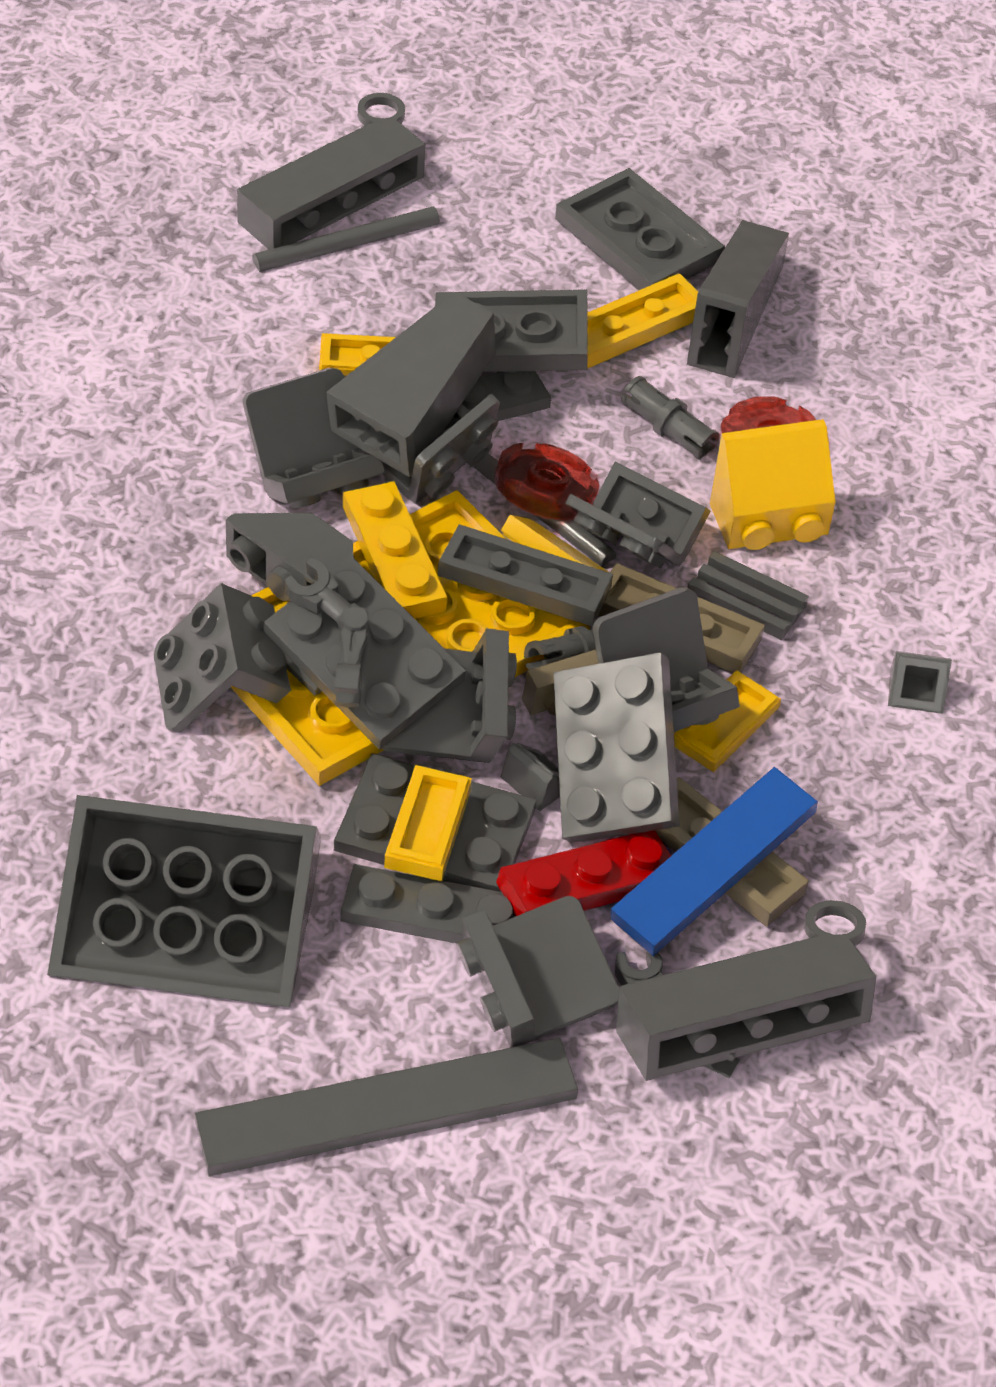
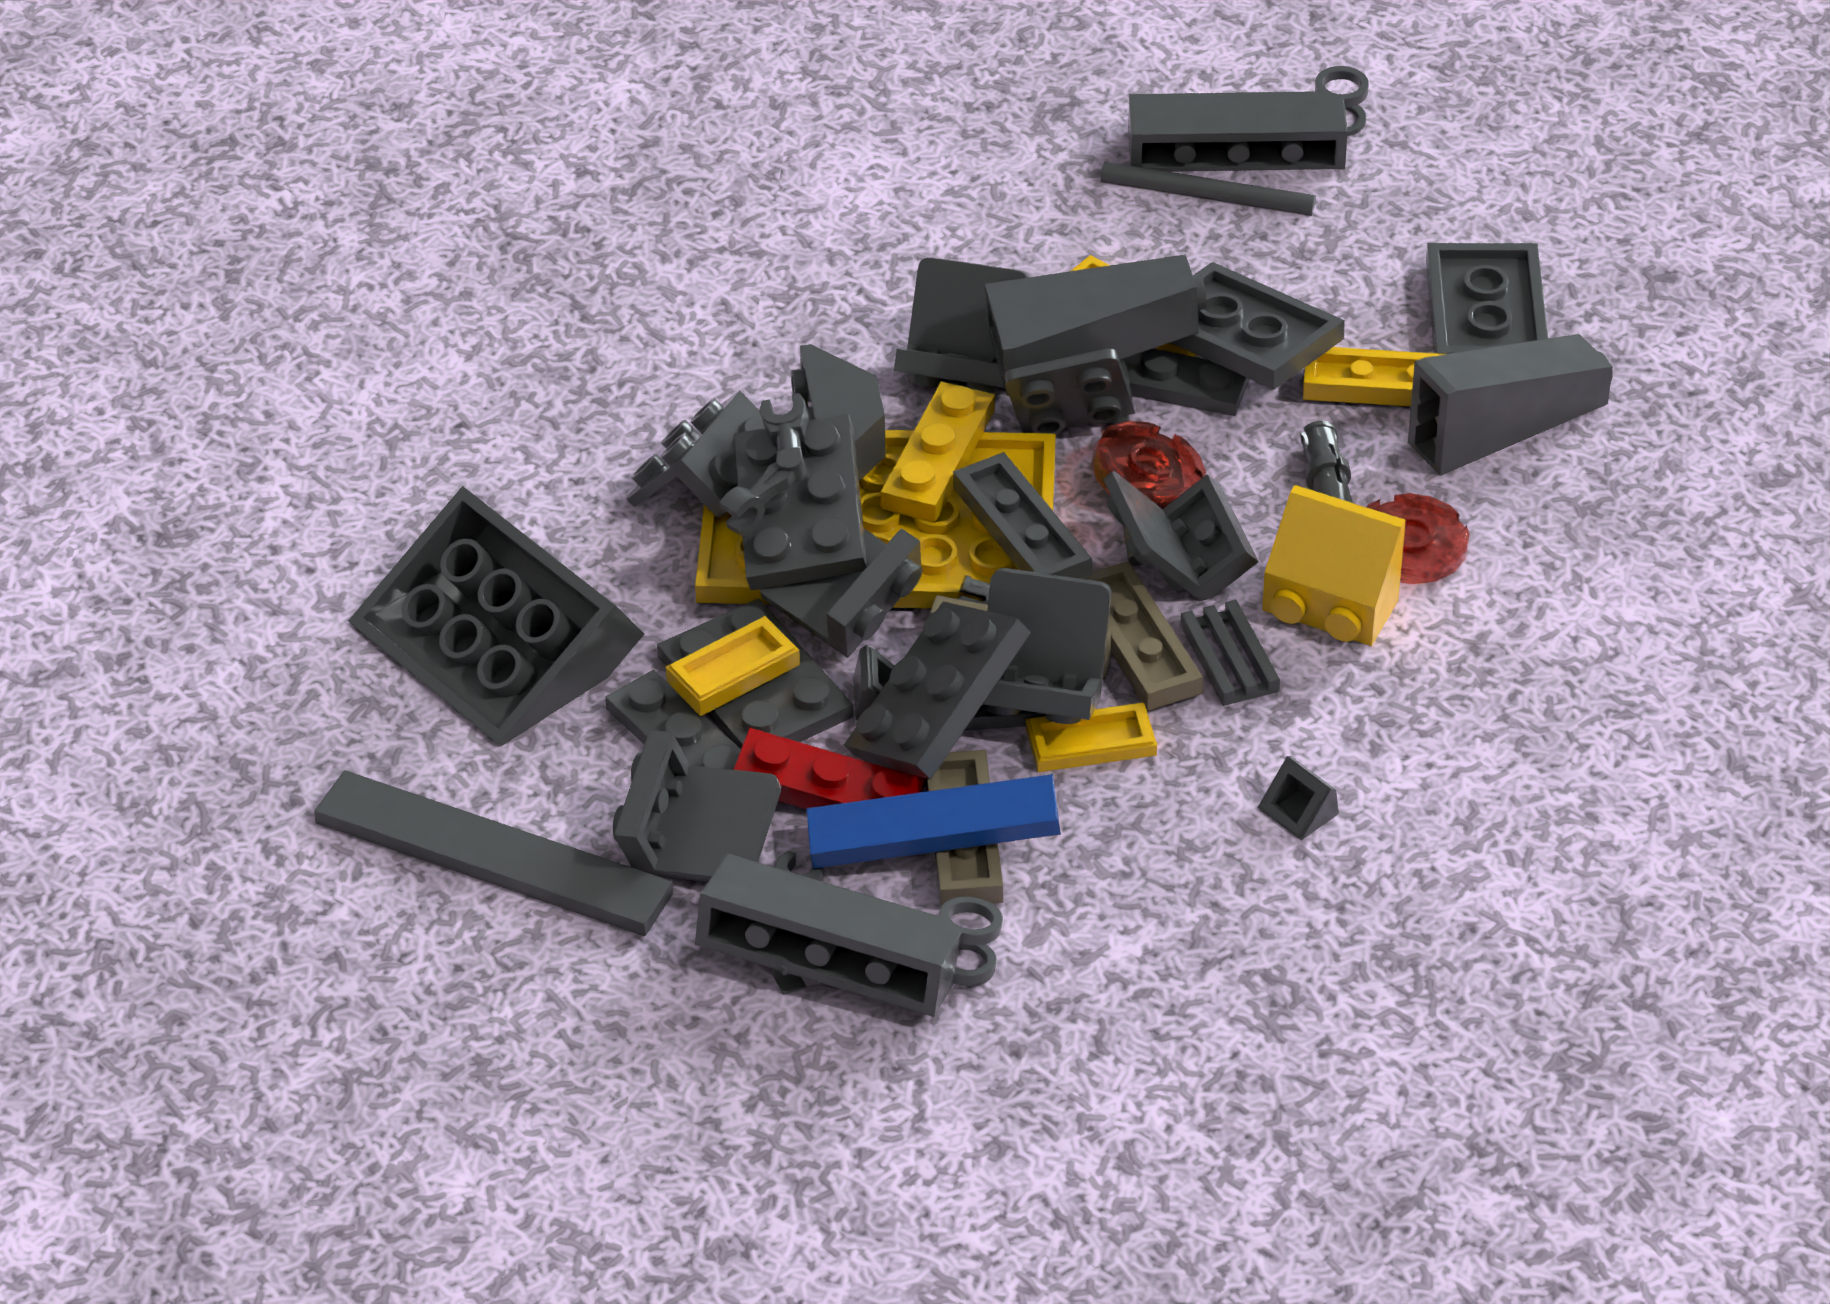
camera: 45 degrees right, 5 degrees down
yellow tile [501,514,610,573] -> none

